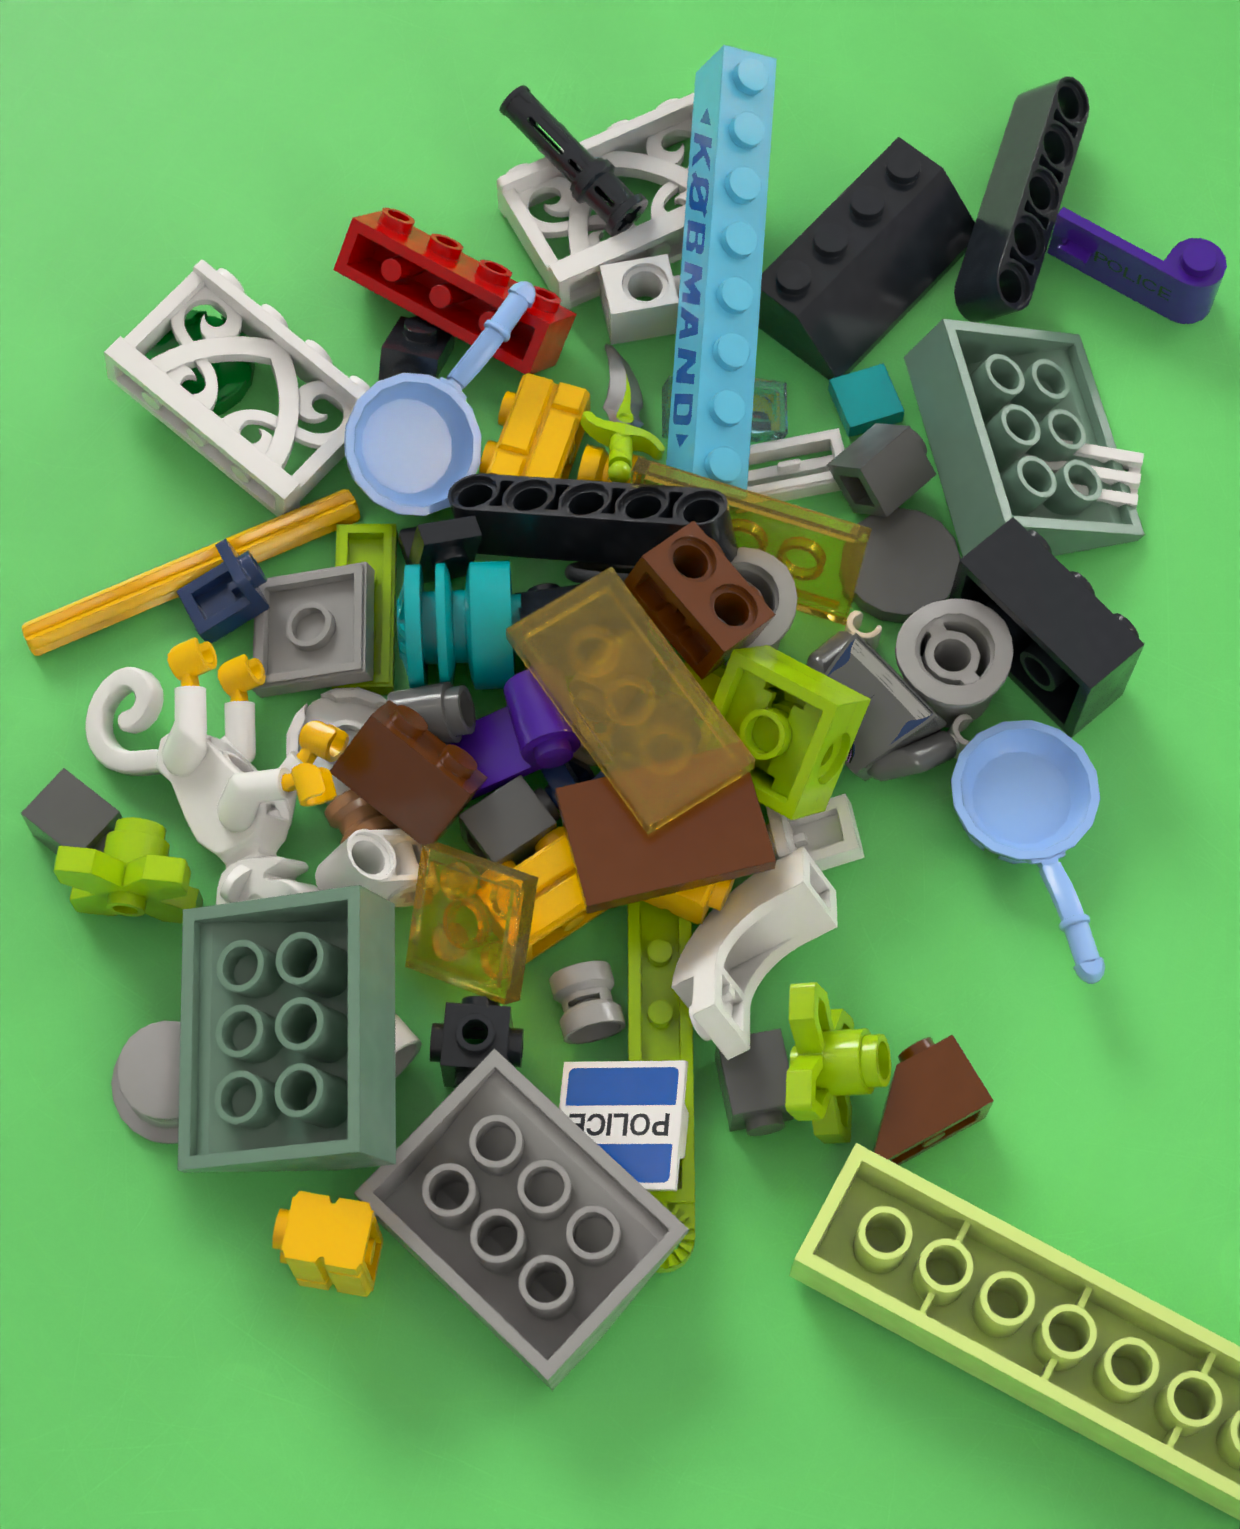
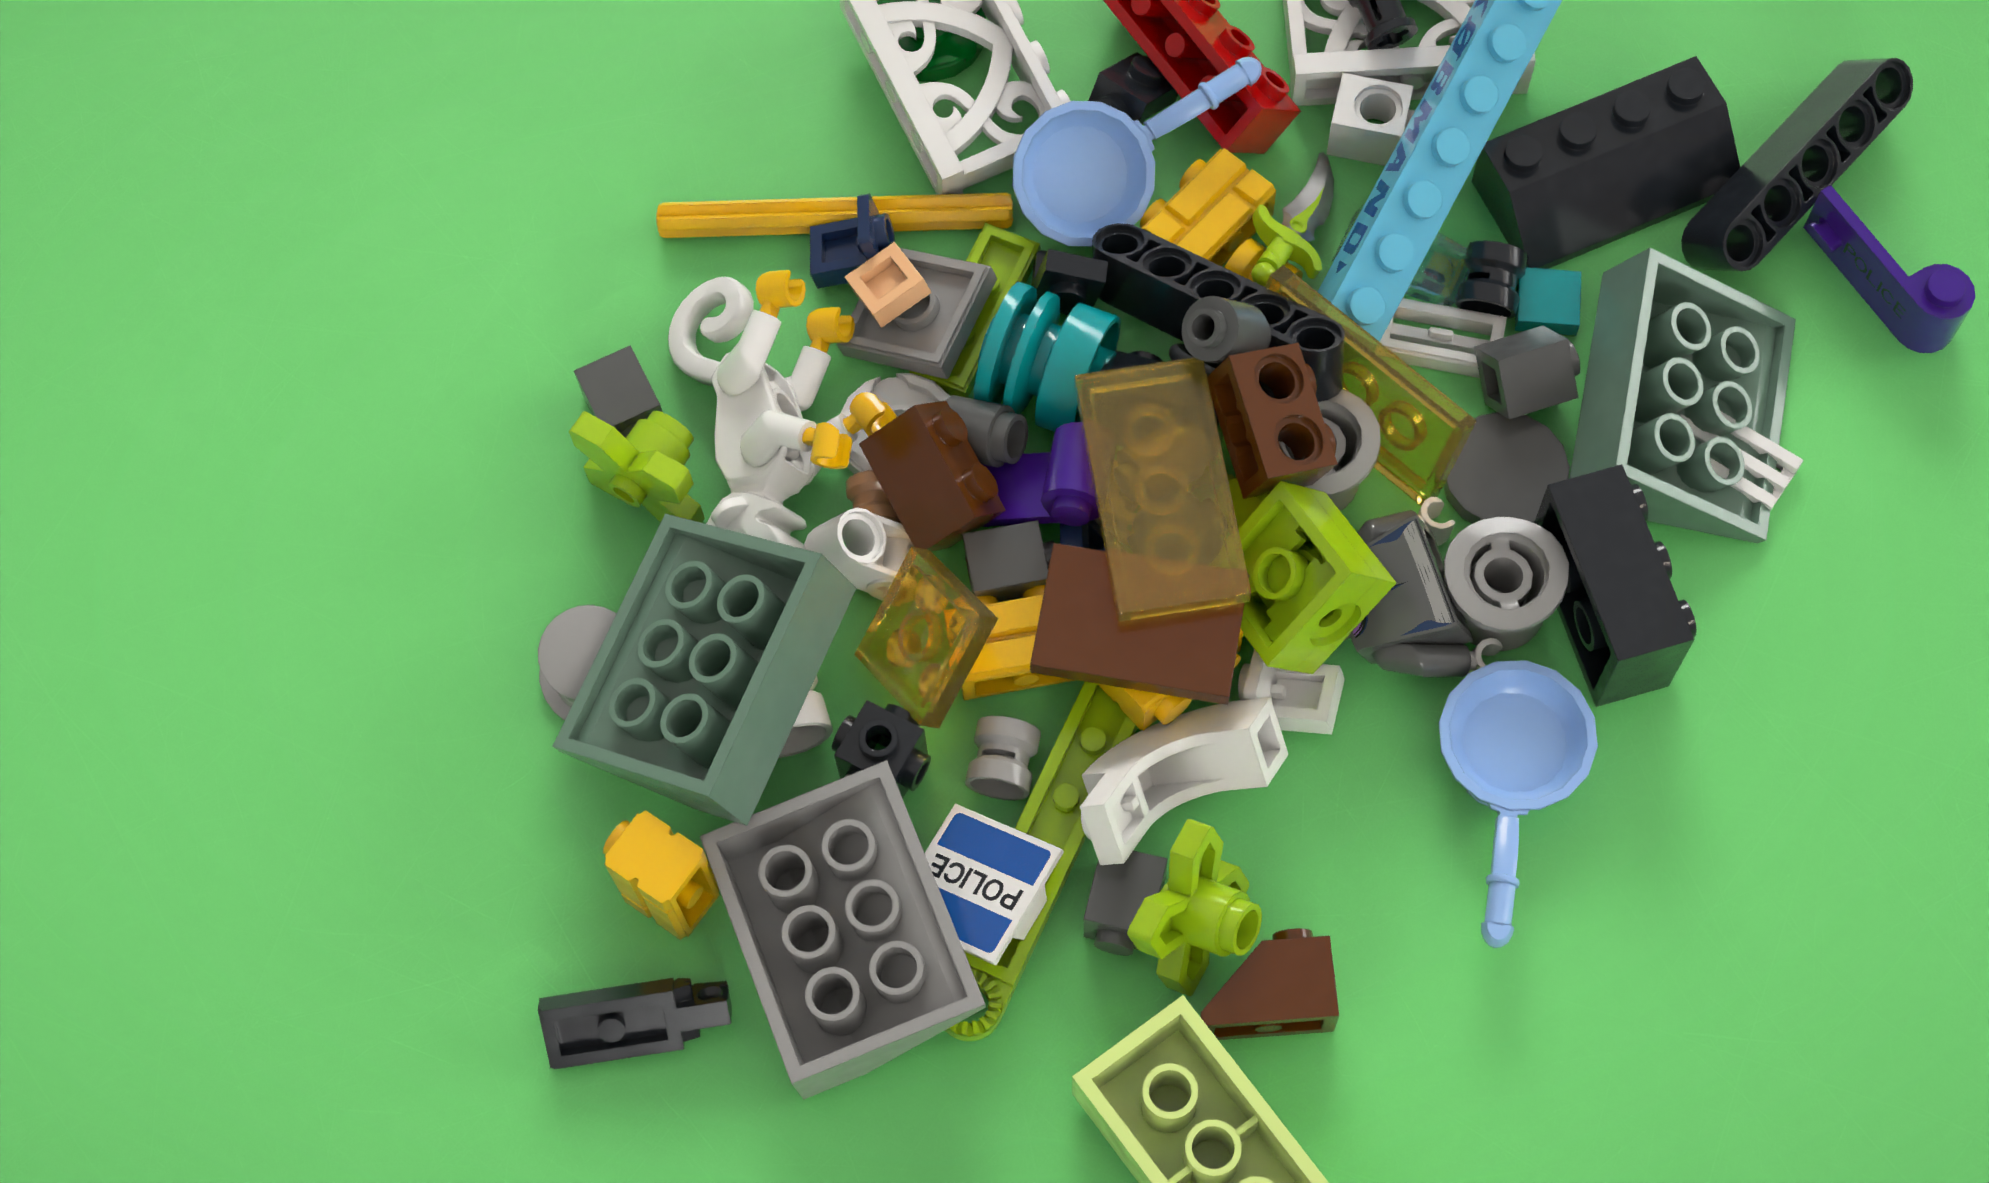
camera: 30 degrees right, 0 degrees up
none -> black hinge [538,978,732,1069]
none -> light nougat plate [845,242,932,328]
none -> dark grey brick [1182,296,1271,364]
none -> black wheel [1455,240,1529,319]

